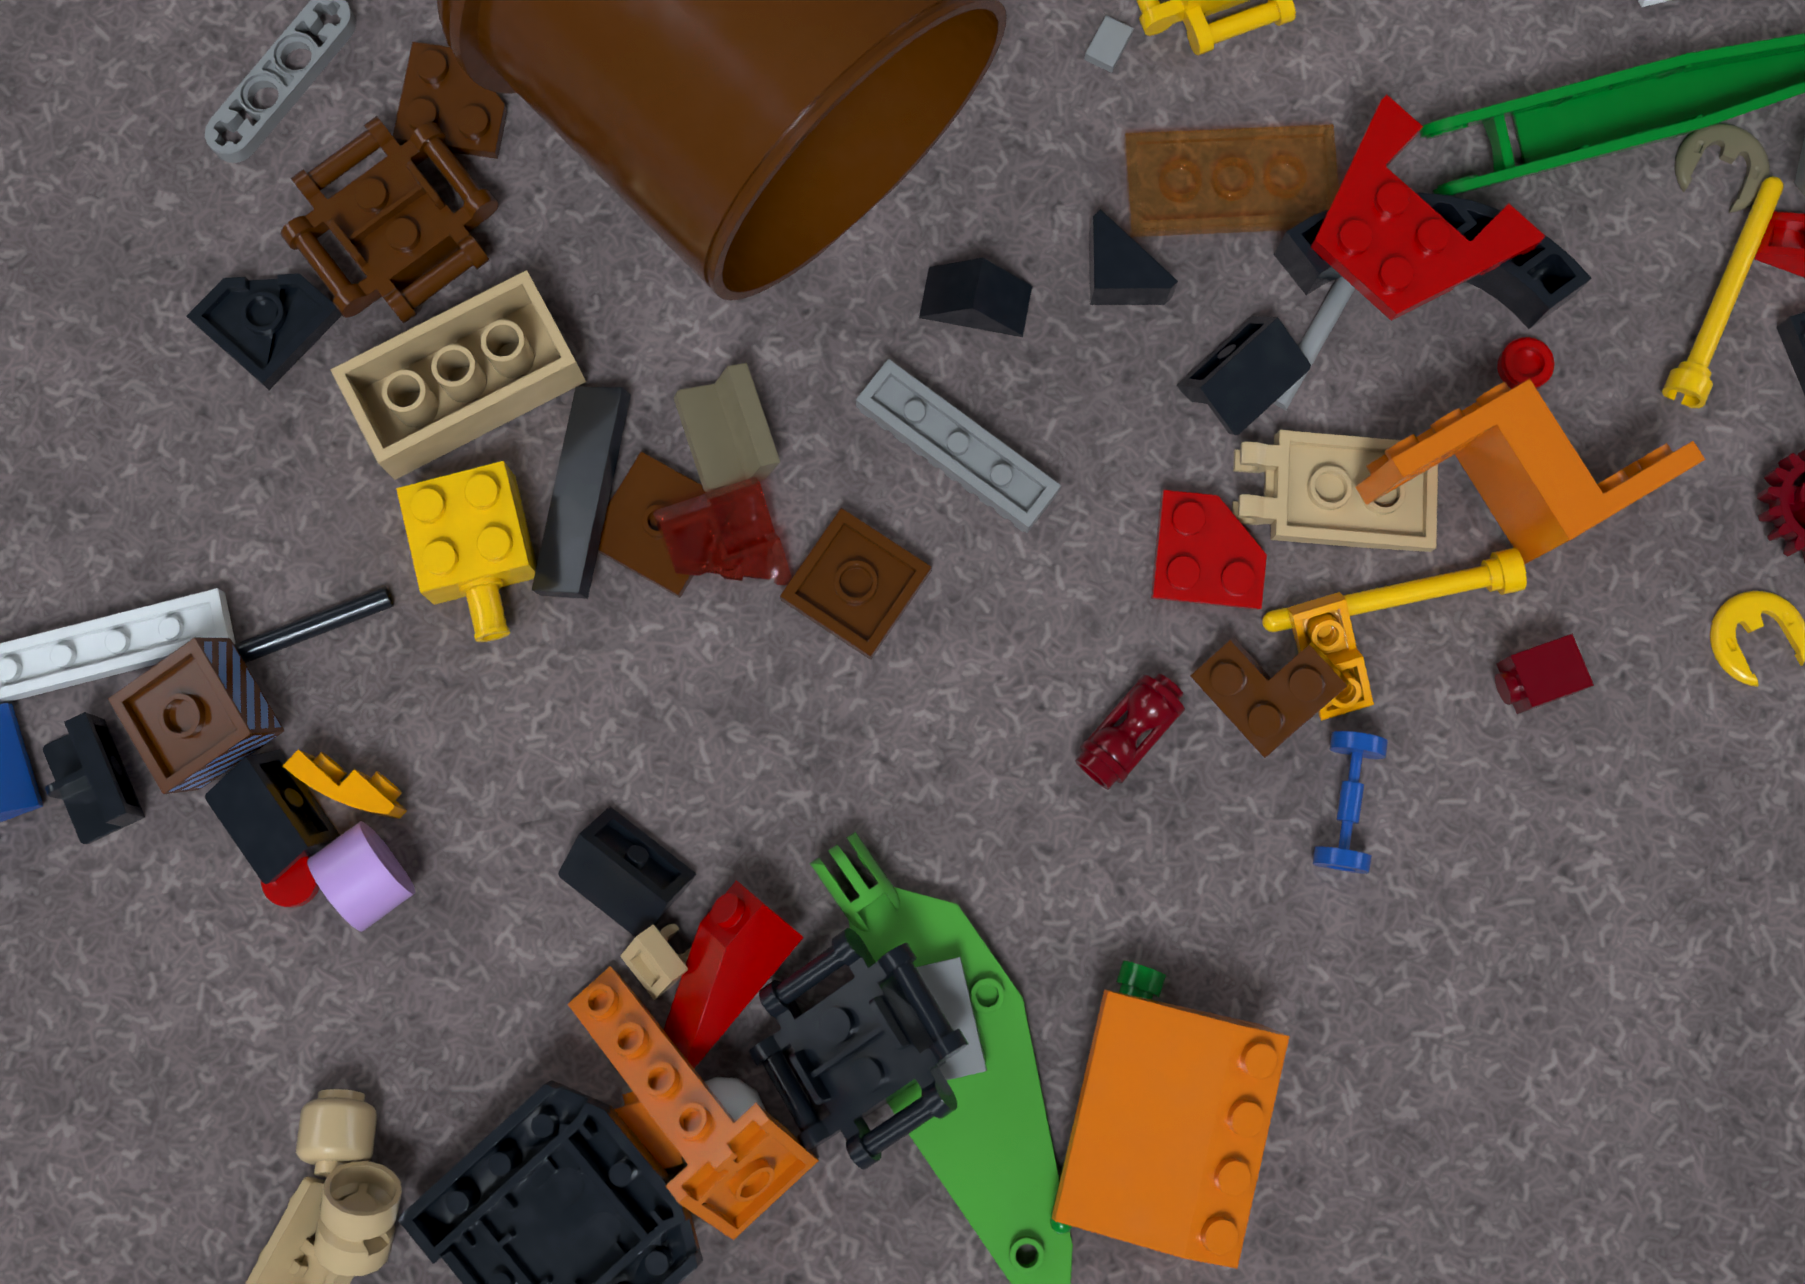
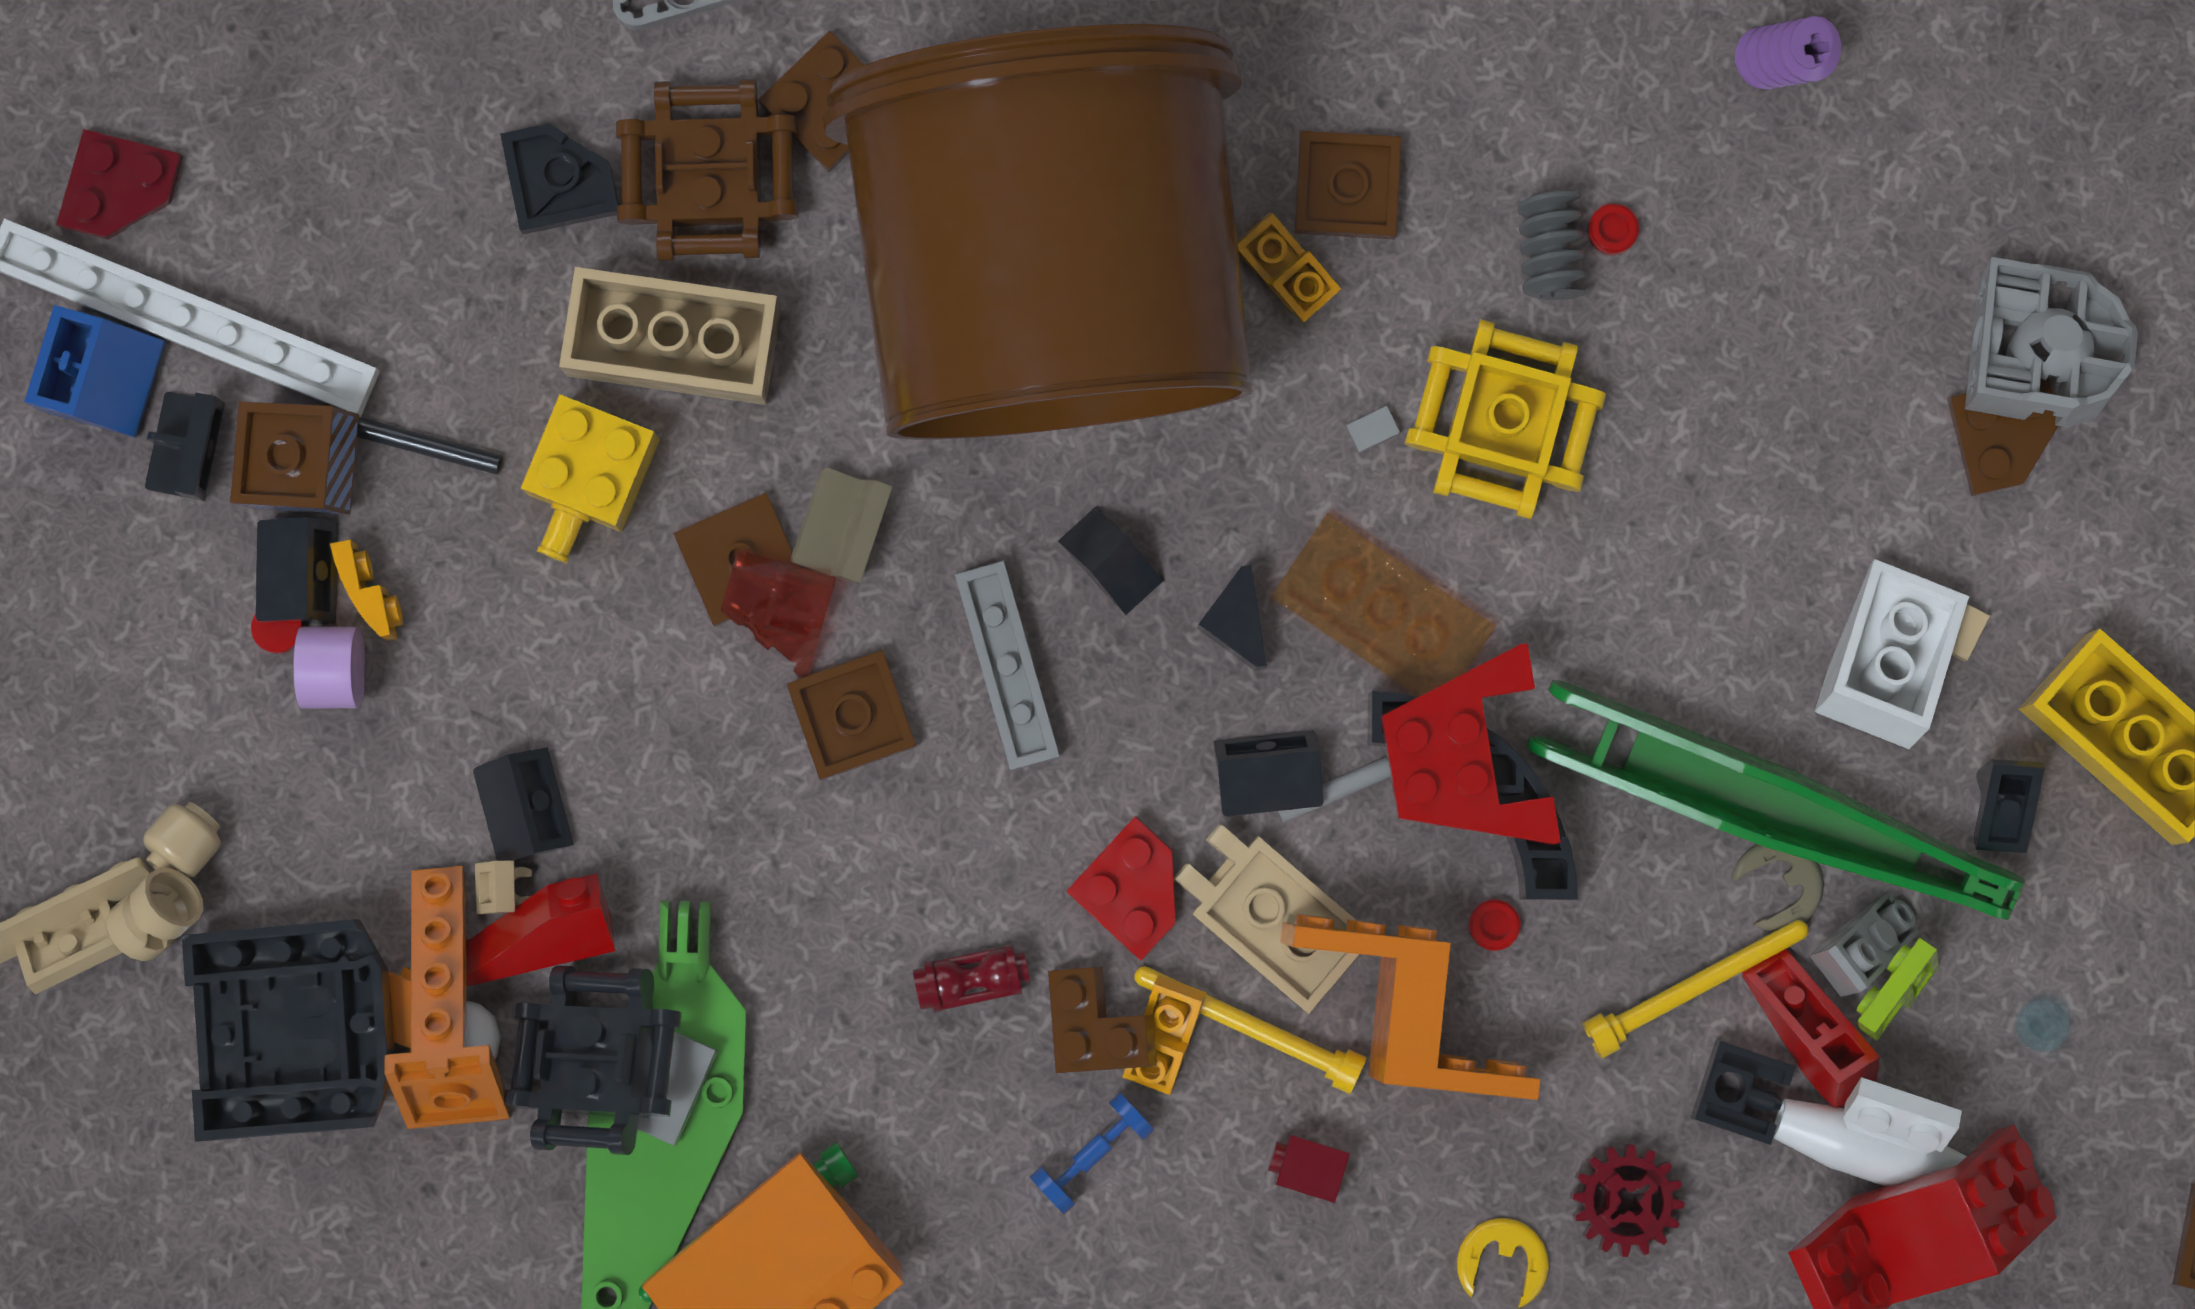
camera: 35 degrees right, 5 degrees up
black tile [532,387,631,599] -> none

